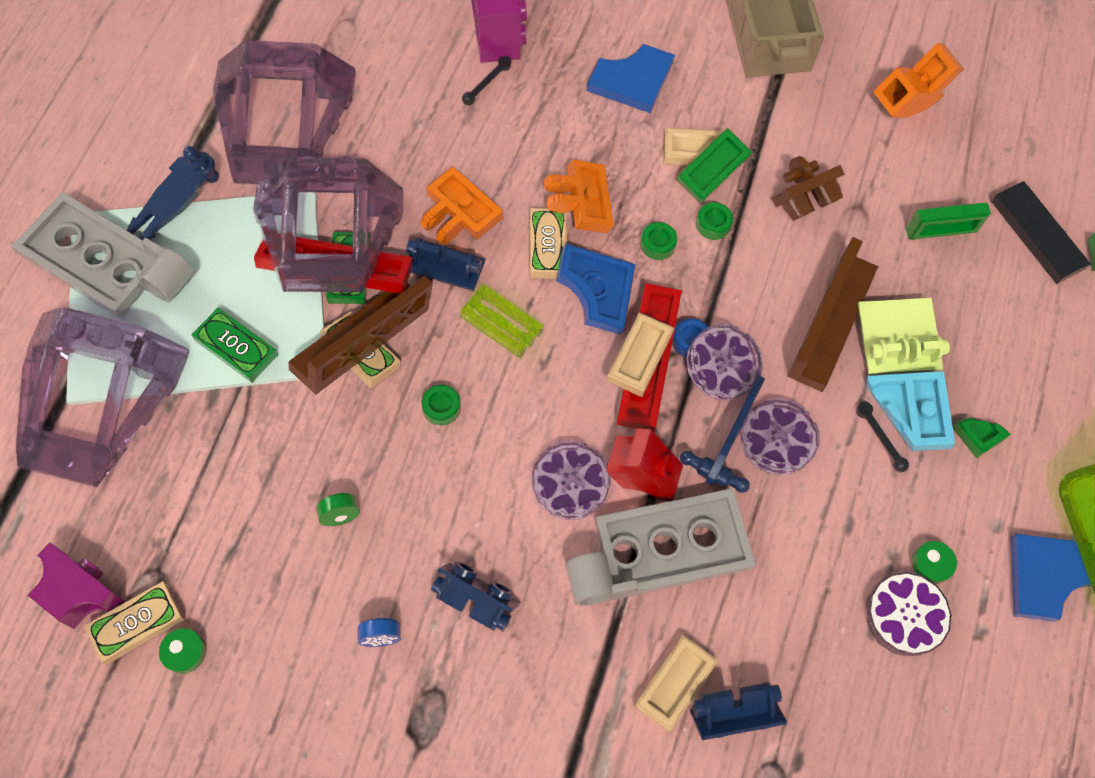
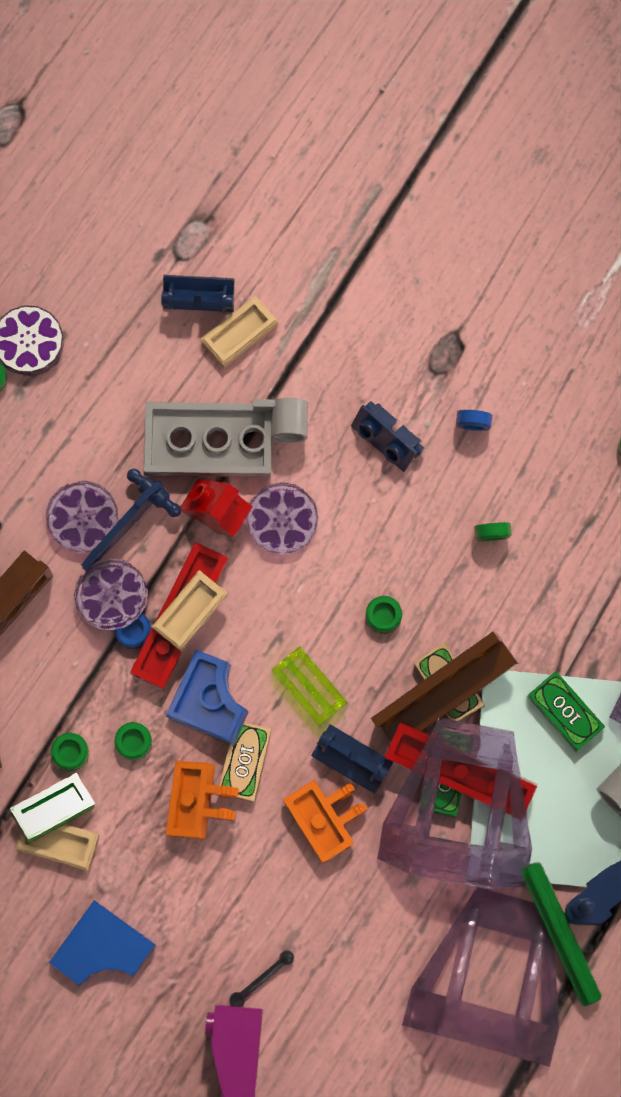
camera: 165 degrees left, 10 degrees up
none -> green axle [521,862,602,1006]

